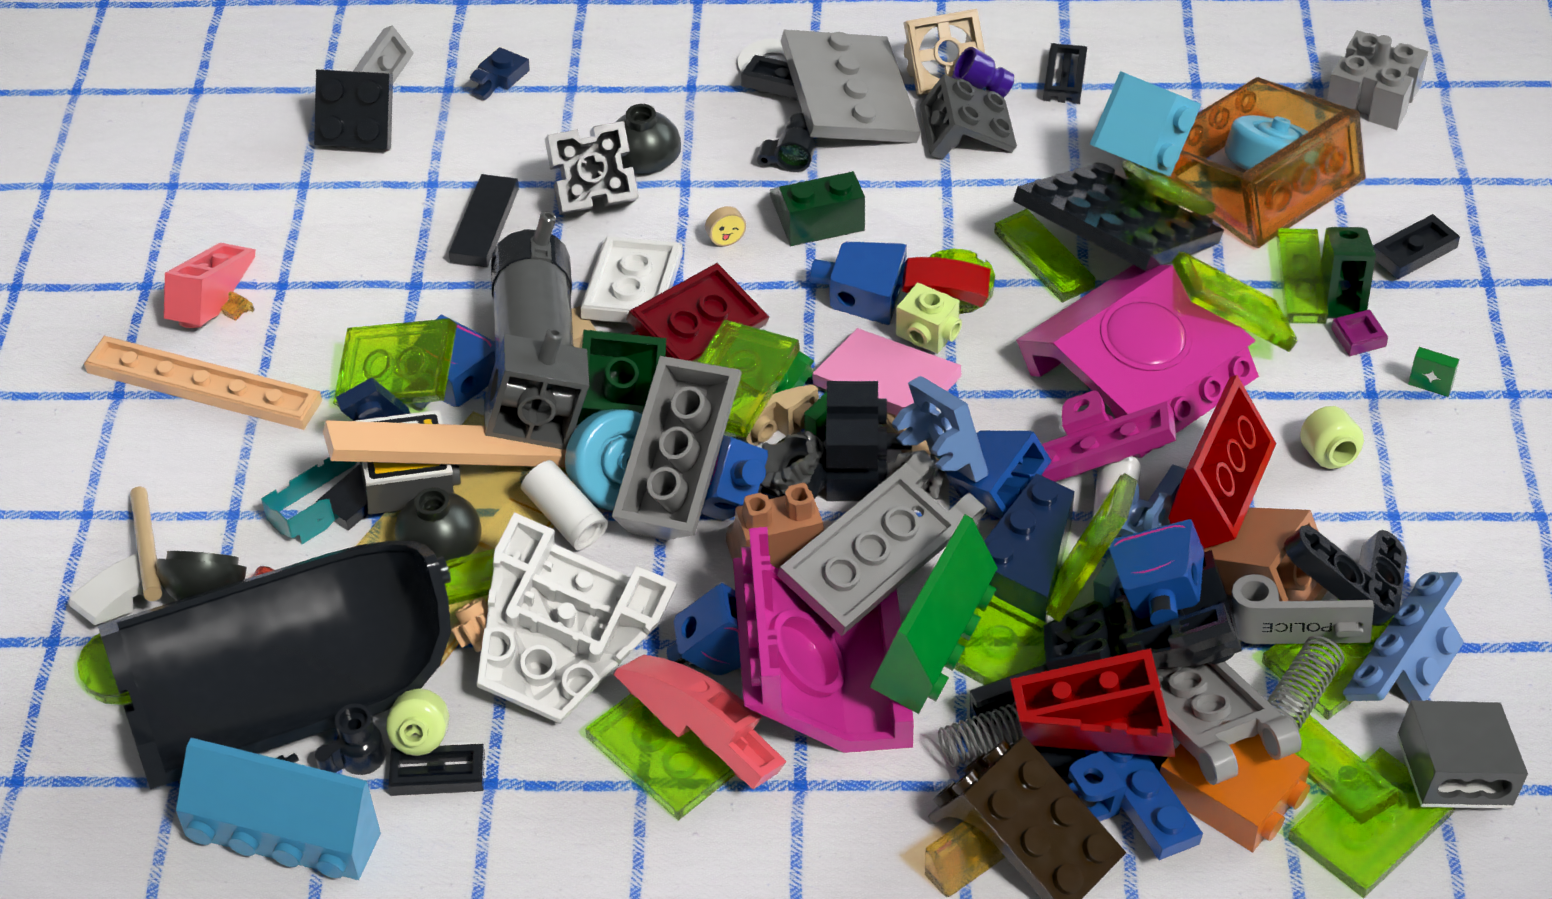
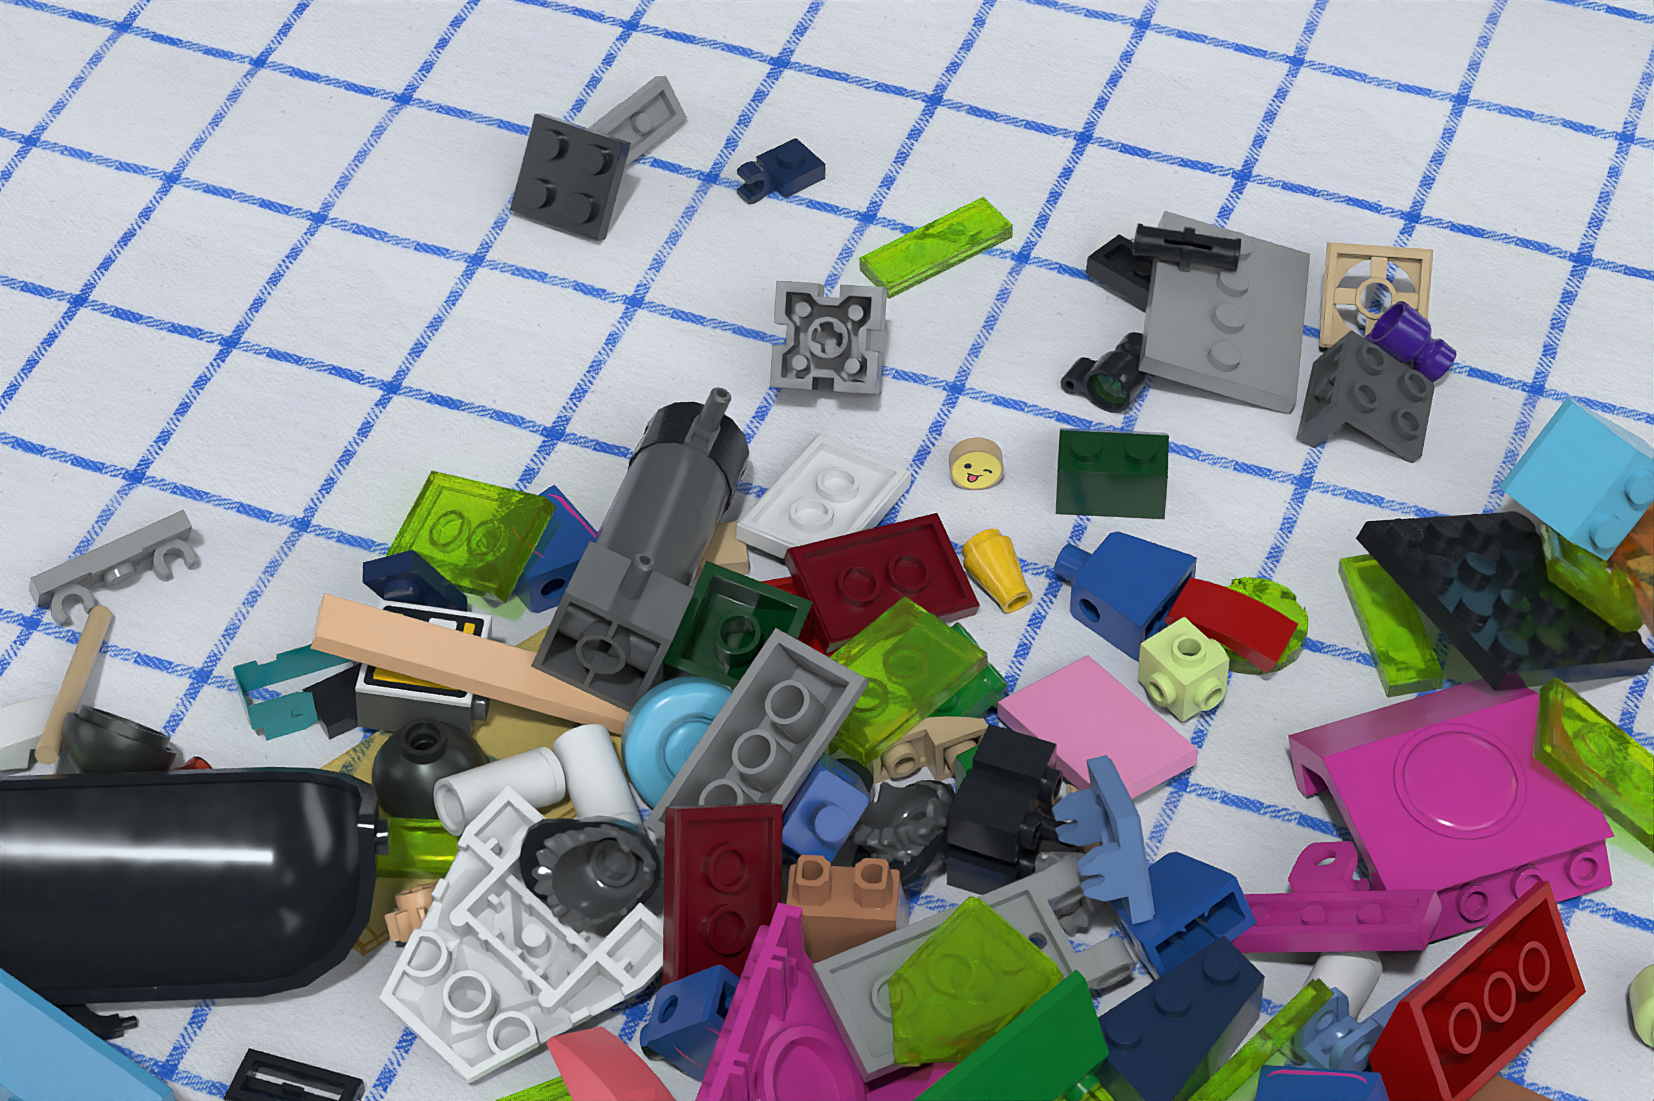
camera: 20 degrees right, 0 degrees up
light nougat tile [84,336,322,430] -> none
coral slope [164,243,256,328] -> none
clear yellow piece [221,291,255,321] -> none
black piece [315,704,386,775] -> none
yellowish green head [386,688,450,756] -> none
black tile [449,174,519,267] -> none
pearl dark grey piece [616,104,681,174] -> none
black tile [1043,43,1087,104] -> none
none -> light grey plate [29,509,195,626]
none -> white pin [434,746,566,836]
none -> dark grey hair [519,815,665,925]
none -> dark red tile [662,802,783,986]
none -> clear neon green tile [859,197,1013,299]
none -> clear neon green tile [887,896,1064,1067]
none -> yellow cone [961,529,1033,613]
none -> black pin [1132,223,1241,272]

